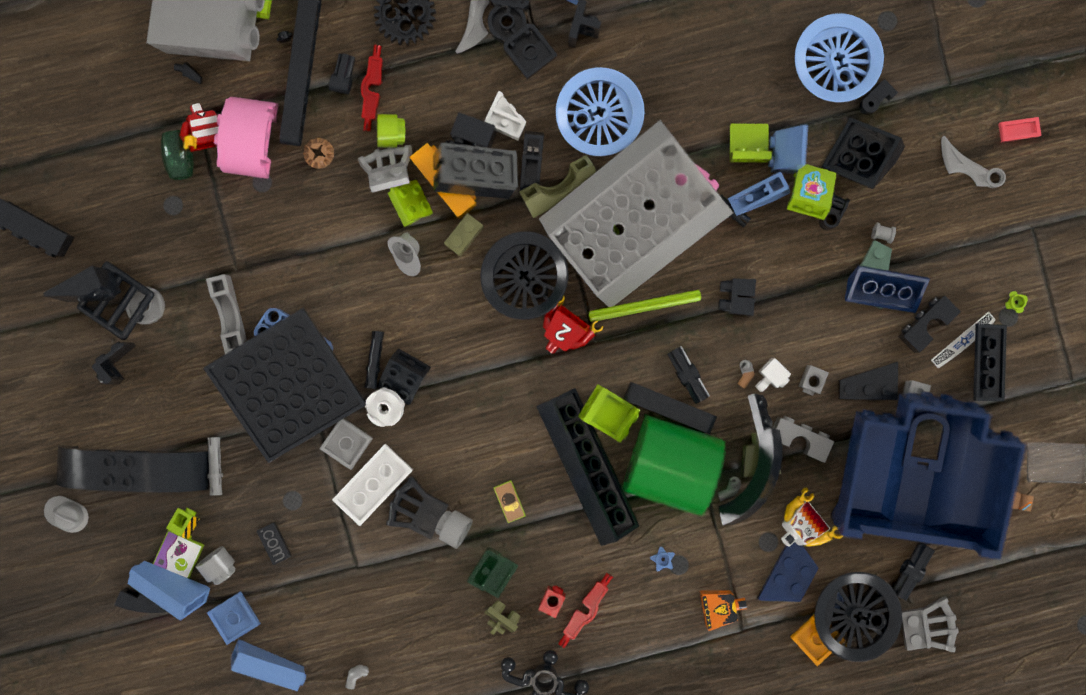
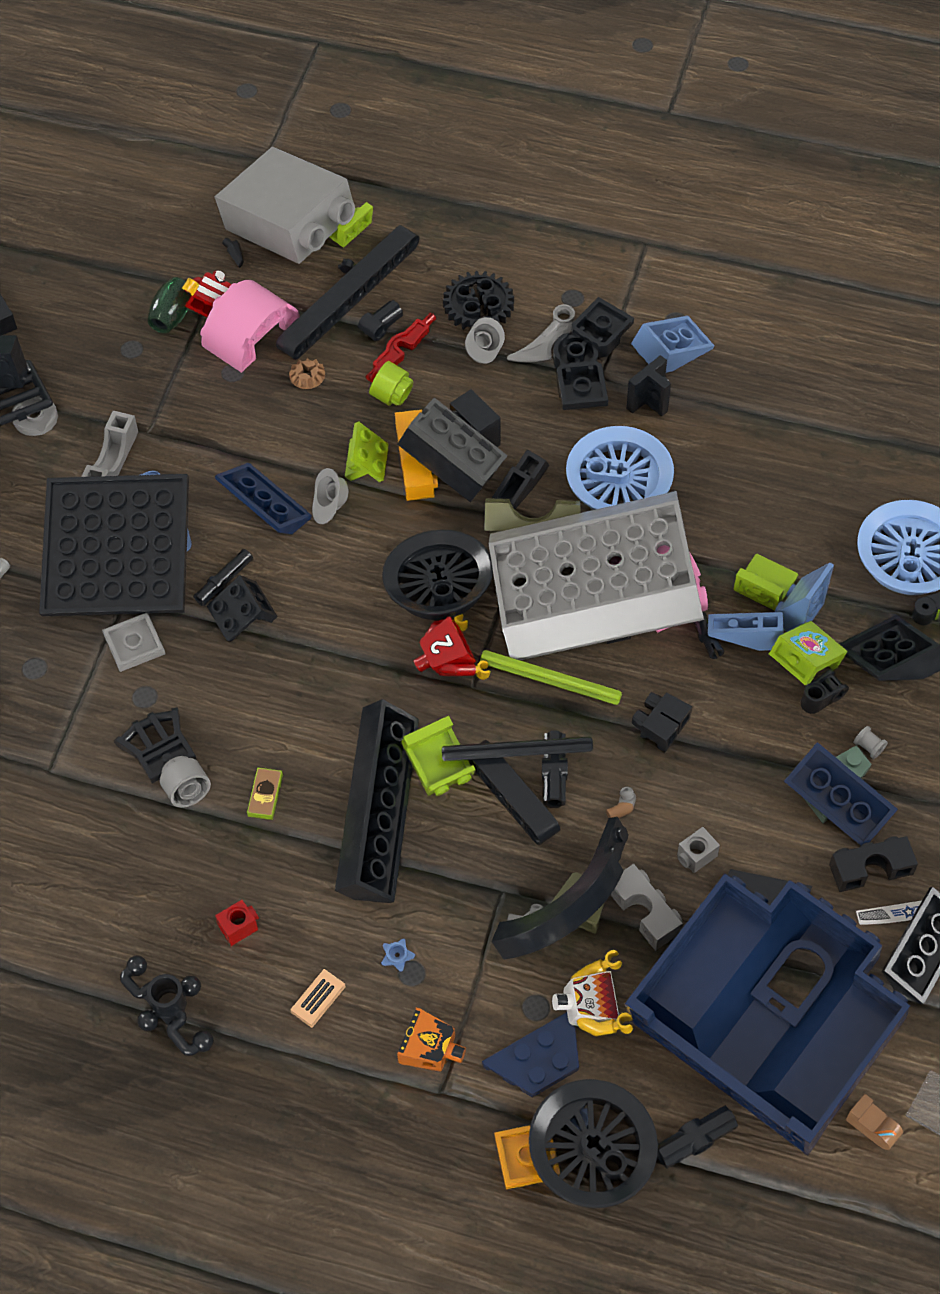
camera: 30 degrees right, 30 degrees down
white plate [332,444,413,526] -> none
light grey plate [358,145,412,192] -> none
white plate [365,387,405,427] -> none
olive brick [444,213,484,257] -> none
clear green brick [466,547,518,598] -> none
olive hips [484,600,521,635] -> none
white wing [485,91,526,140] -> none
piece [558,573,613,648] -> none
green brick [622,414,725,516] -> none
white brick [755,358,791,392] -> none
light grey plate [902,597,959,652] -> none
none -> dark blue slope [215,463,312,535]
none -> light nougat tile [290,969,346,1028]
none -> black axle [442,736,593,761]
none -> light grey piece [465,317,505,364]

